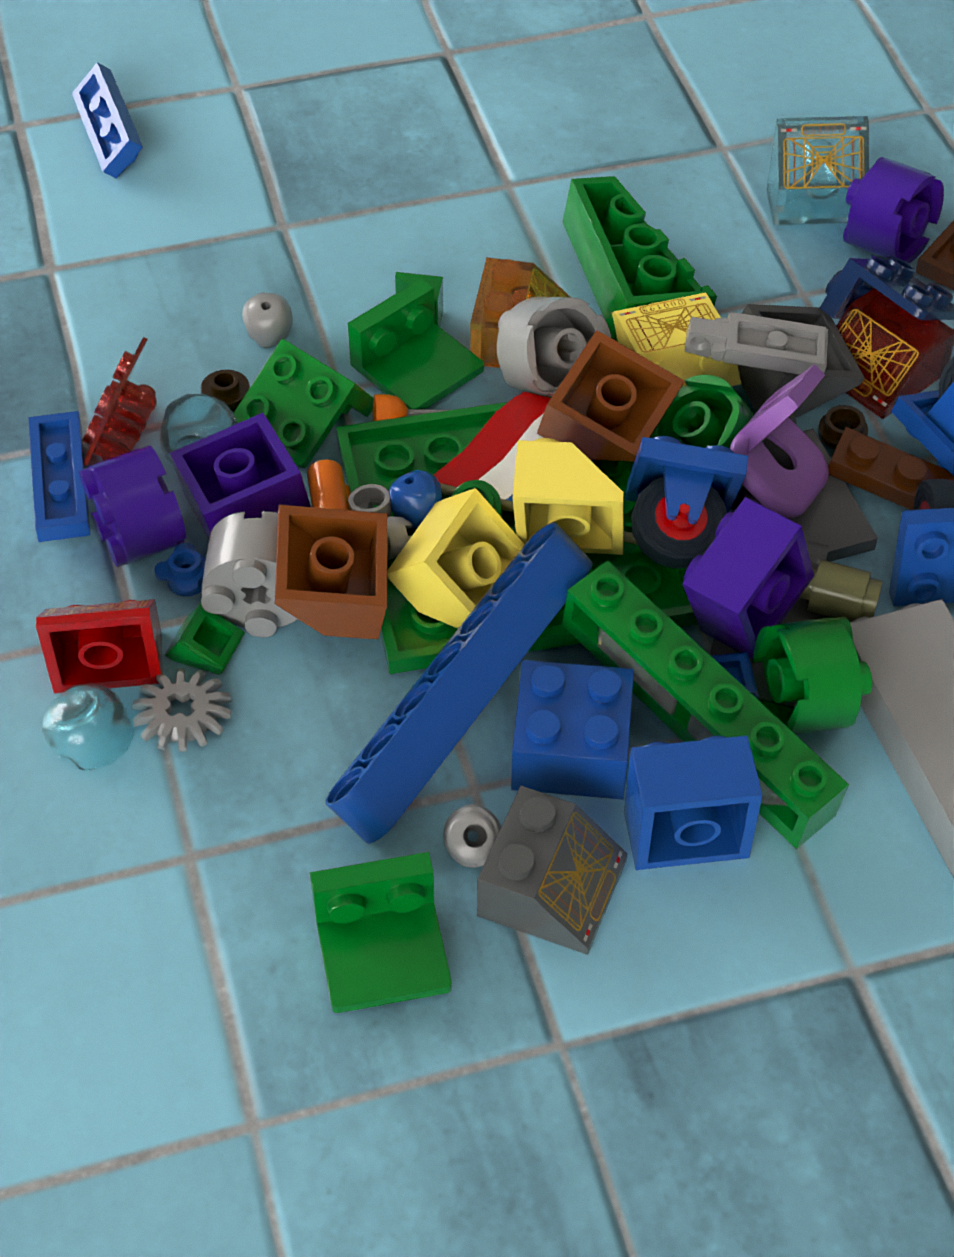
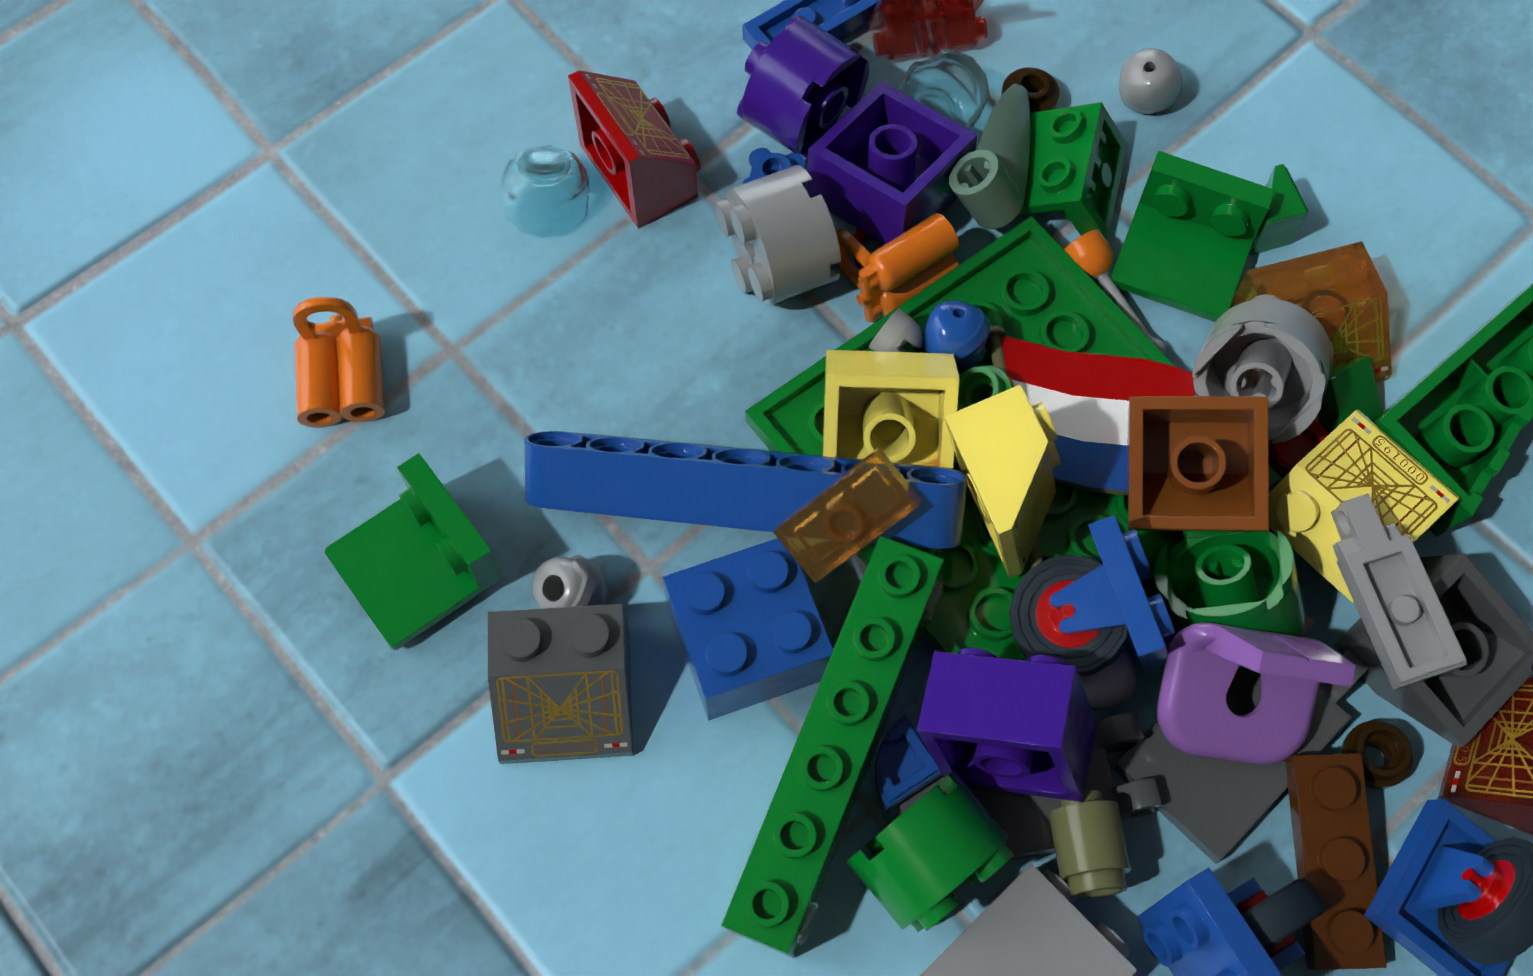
camera: 65 degrees right, 15 degrees up
light grey gear [132,668,232,752] -> none
green slope [165,603,245,675] -> none
dark orange slope [274,505,387,640] -> none
light grey hinge [348,484,392,517] -> none
blue brick [624,736,763,870] -> none
none -> orange piece [293,296,385,428]
none -> clear orange plate [773,447,922,583]
none -> sand green piece [949,84,1030,229]

